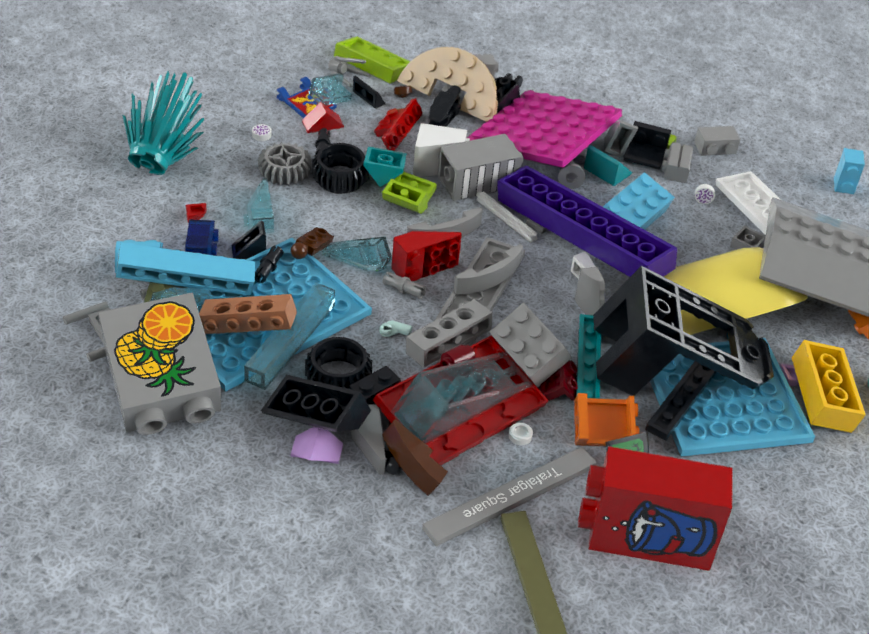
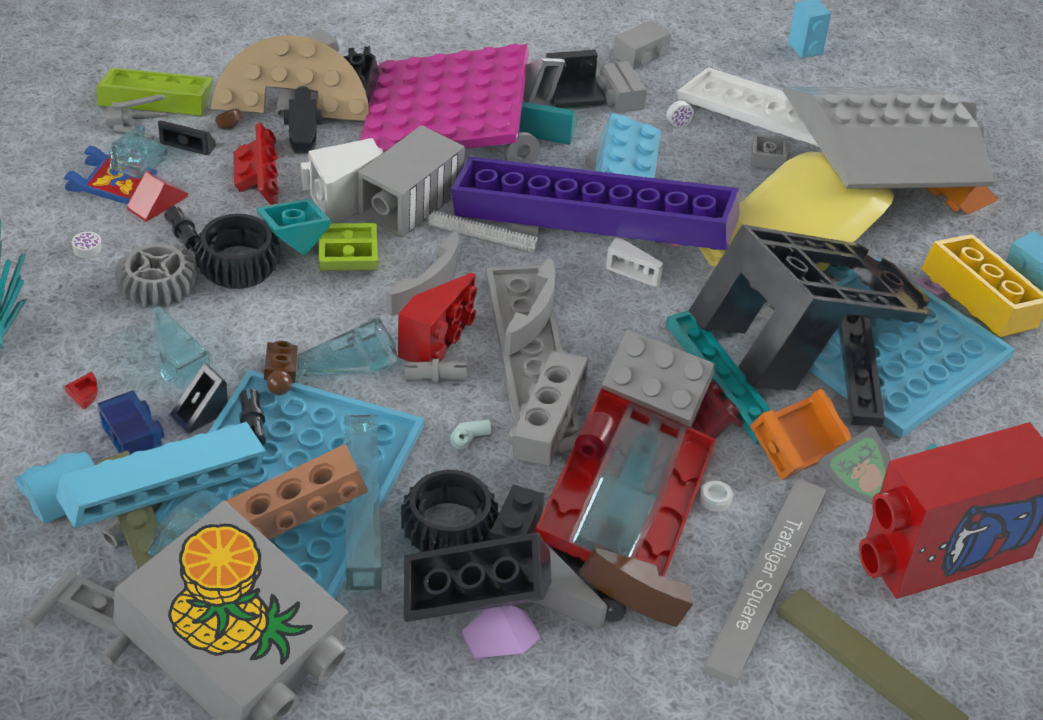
camera: 30 degrees left, 0 degrees up
light grey slope [575,266,605,315] -> none

